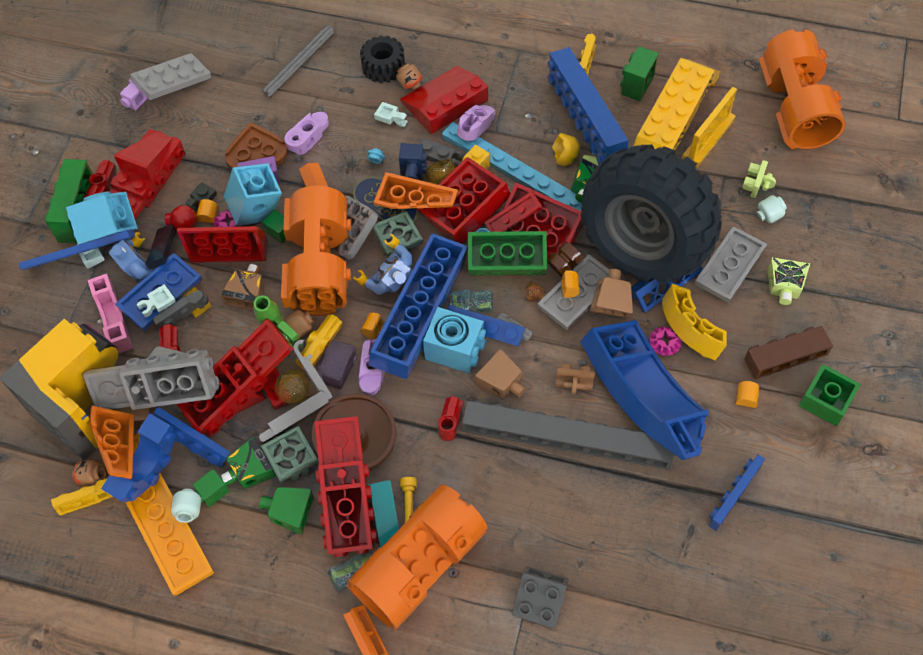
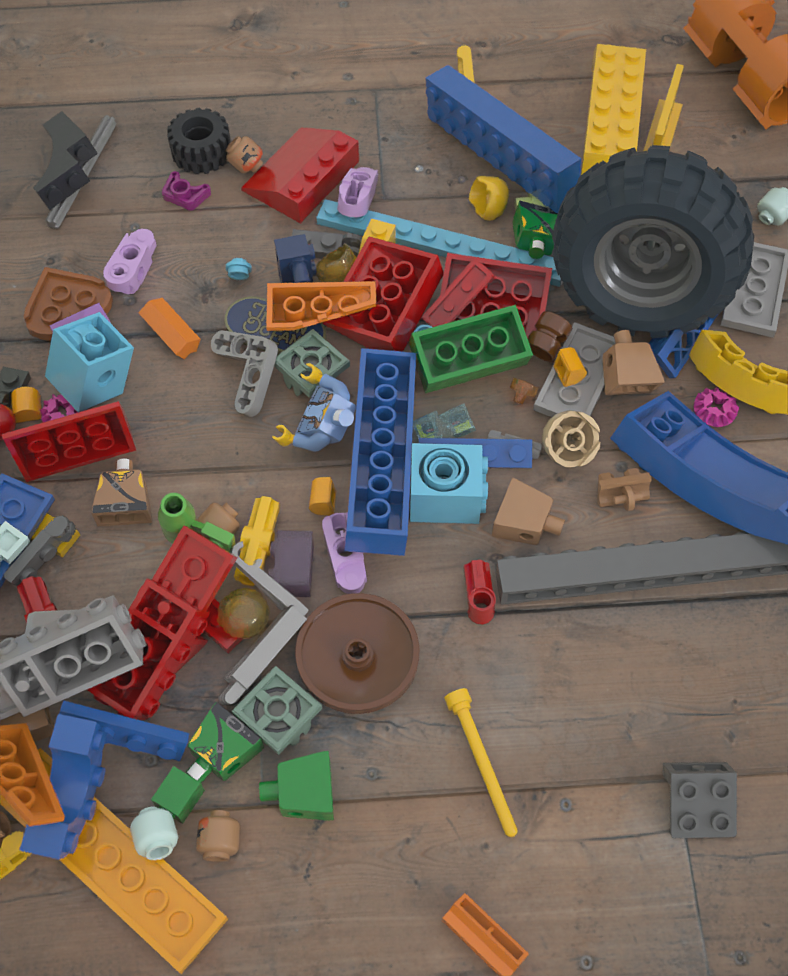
camera: 20 degrees left, 0 degrees up
green brick [262,209,286,244] -> none
orange cylinder [281,186,351,316] -> none
red wedge [314,416,377,557] -> none
clear light blue slope [328,550,372,592] -> none
orange cylinder [346,484,488,631] -> none
teal slope [369,480,399,548] -> none
light aqua plate [374,102,408,127] -> none
green brick [620,46,659,102] -> none
yellowish green hips [742,160,776,198] -> none
none -> black arch [33,111,98,210]
none -> magenta piece [162,171,211,211]
none -> medium nougat head [196,810,240,862]
none -> tan cylinder [542,410,601,468]

